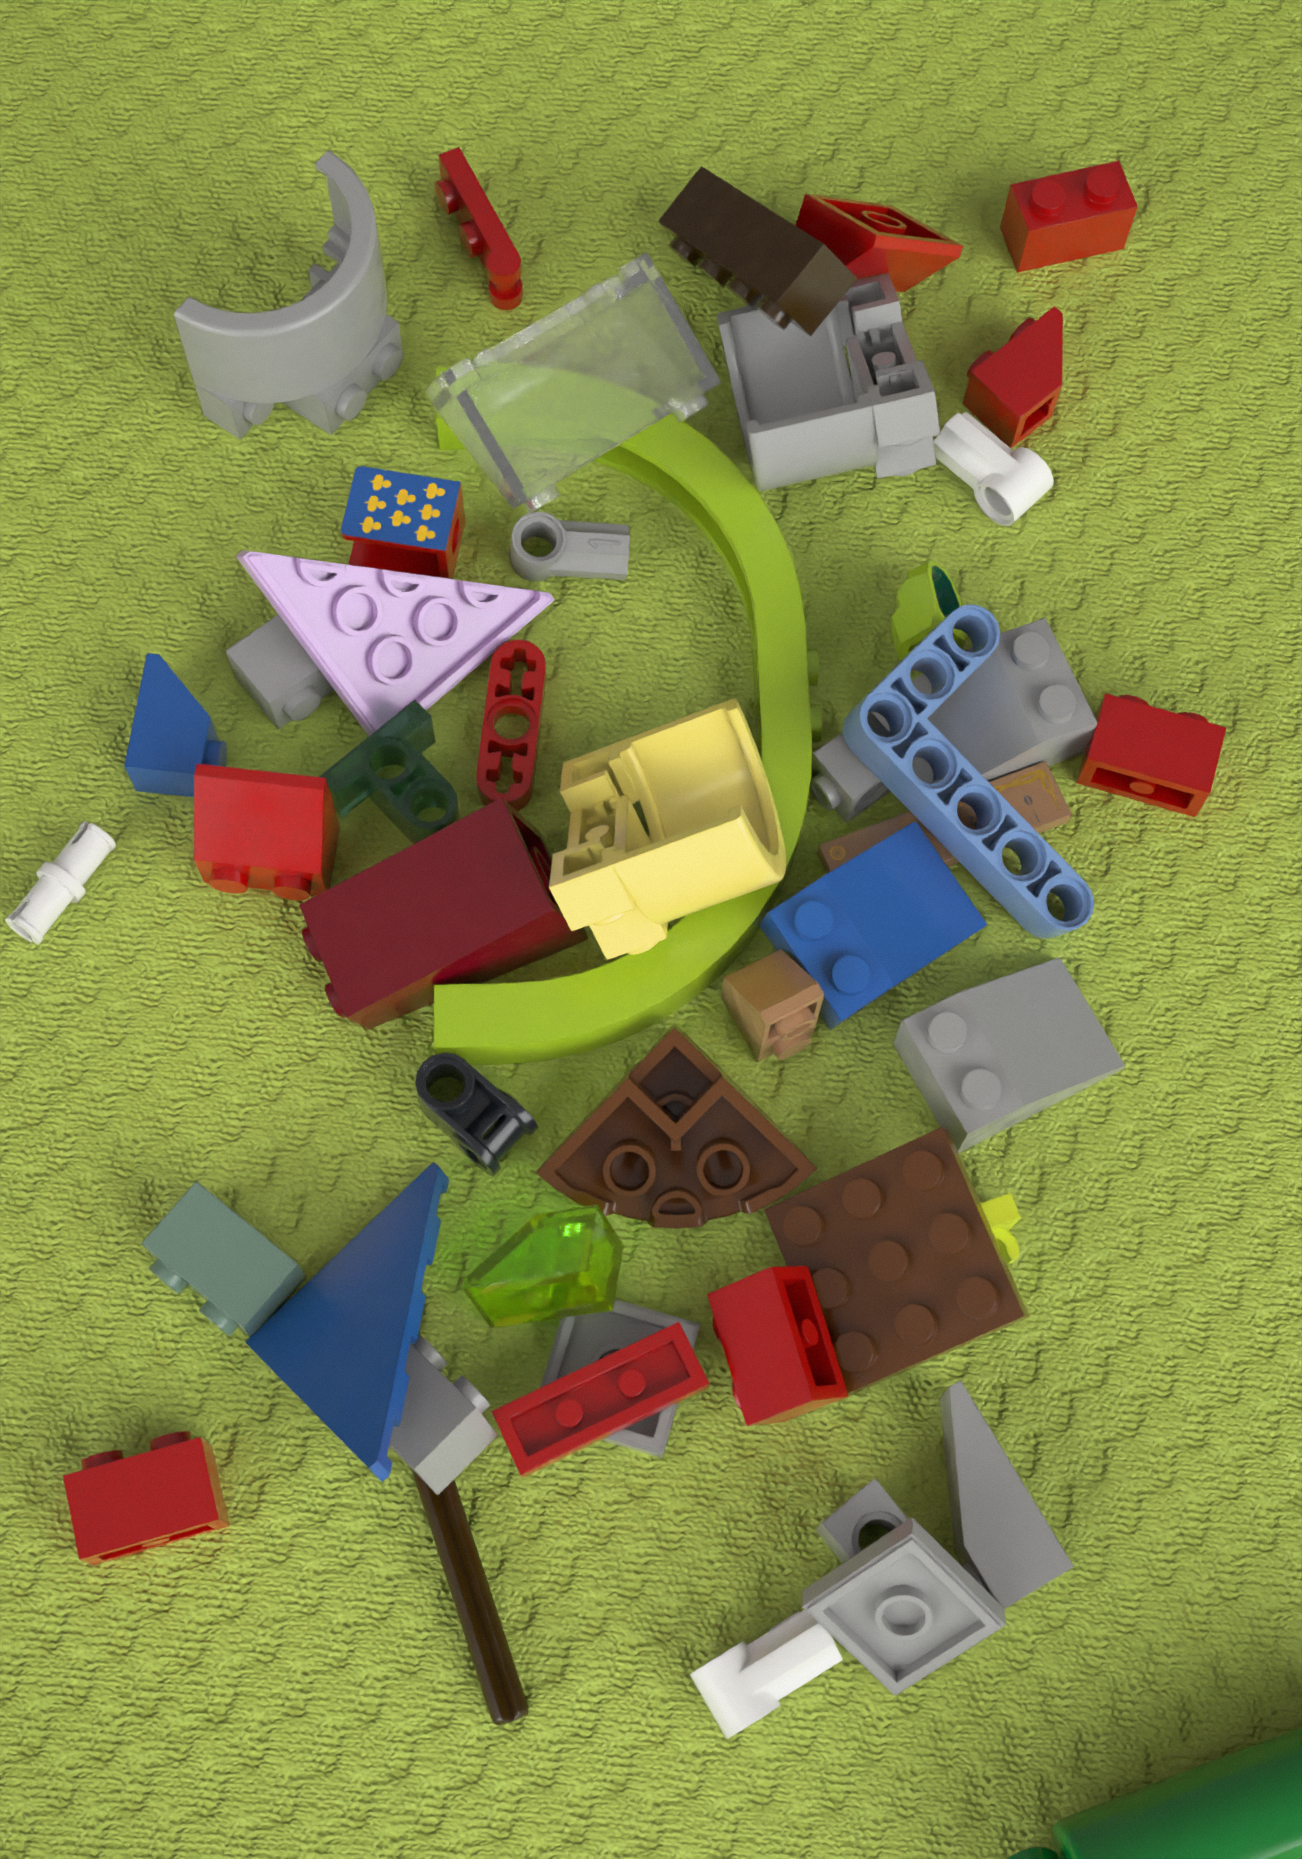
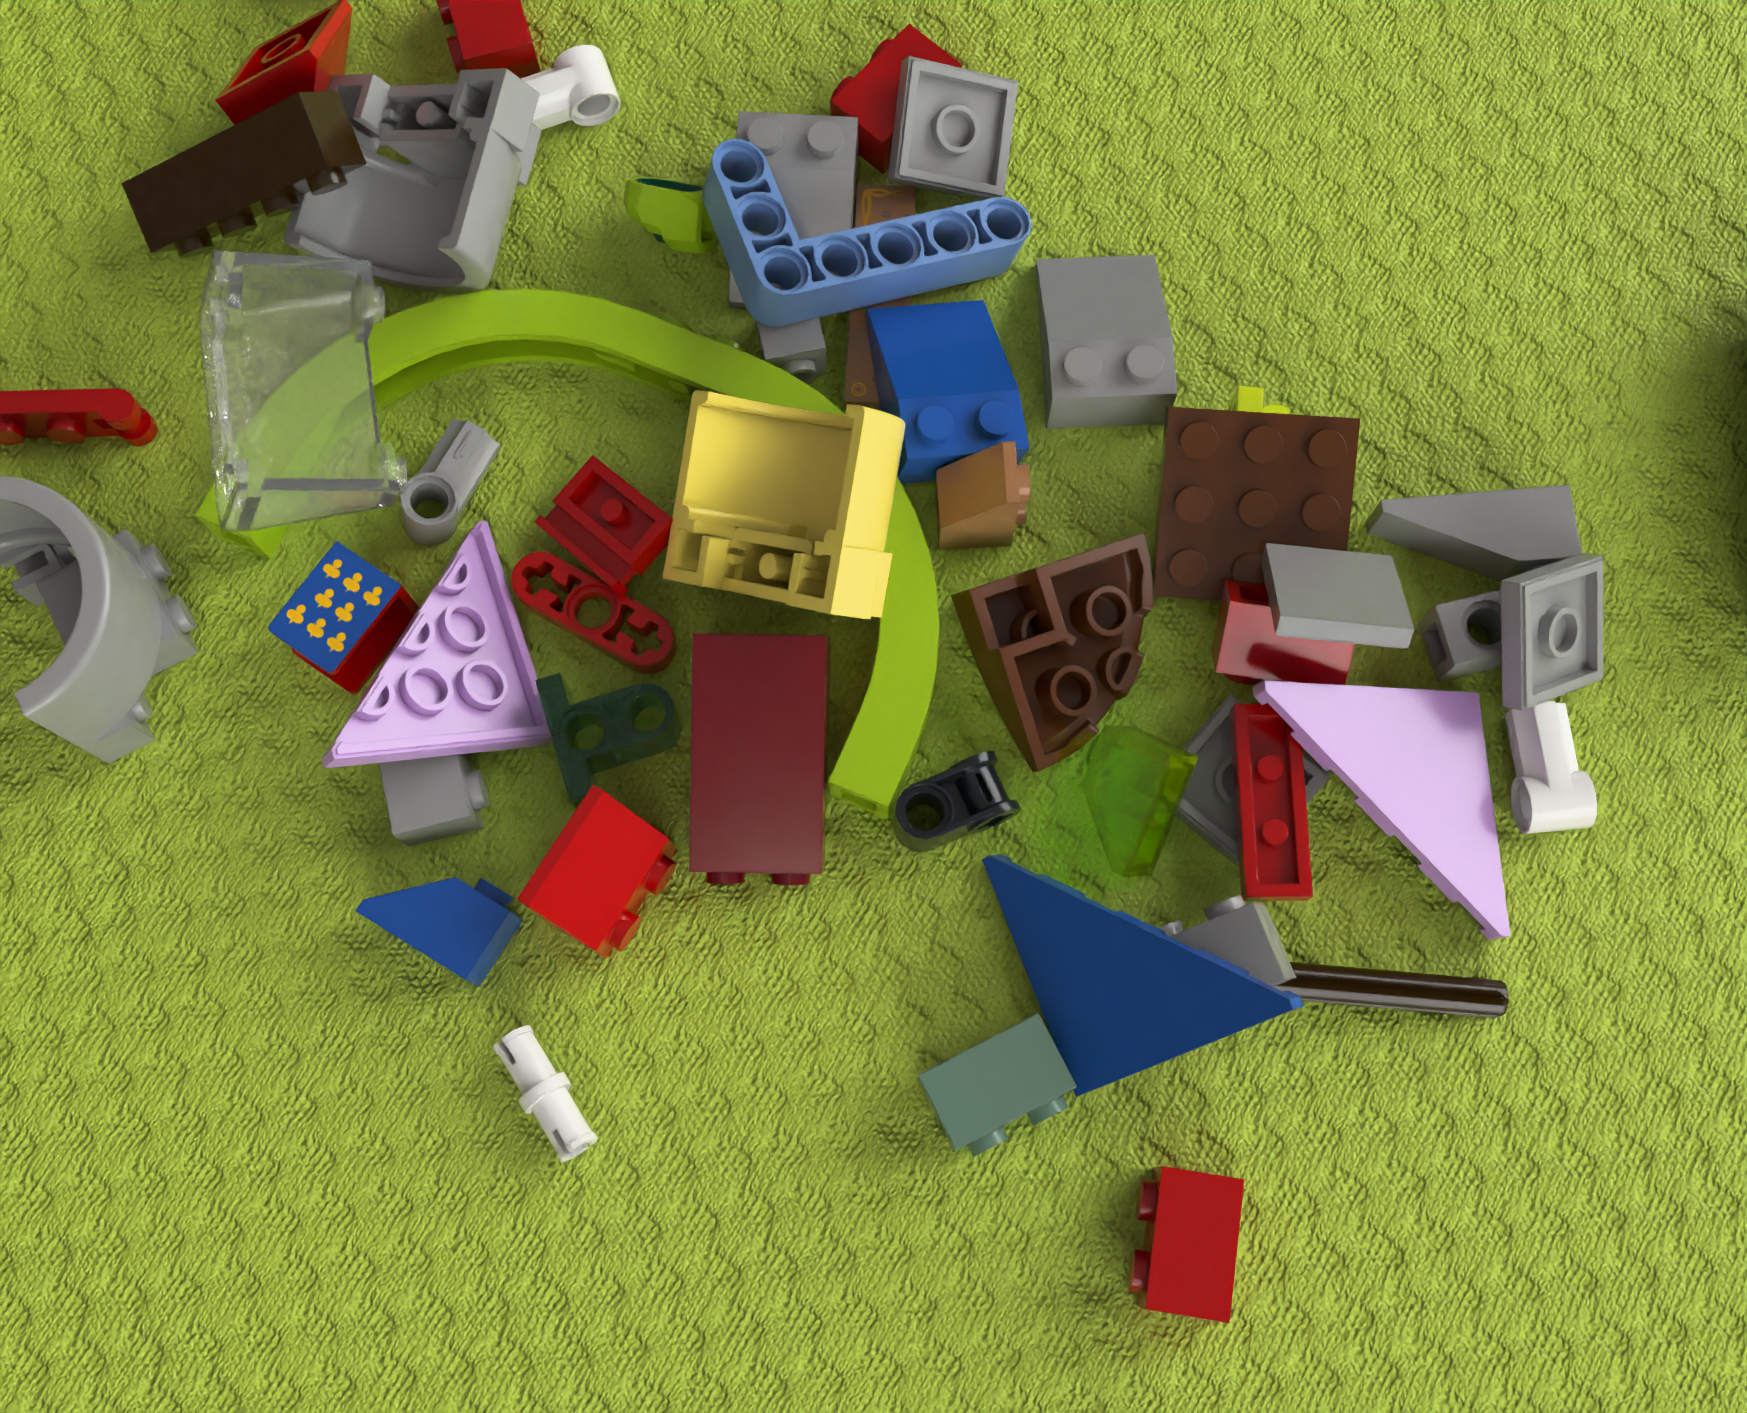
camera: 60 degrees left, 5 degrees up
none -> red plate [534,455,673,597]
none -> light grey tile [887,56,1018,200]
none -> lavender tile [1253,681,1510,940]
none -> light grey tile [1261,543,1414,649]

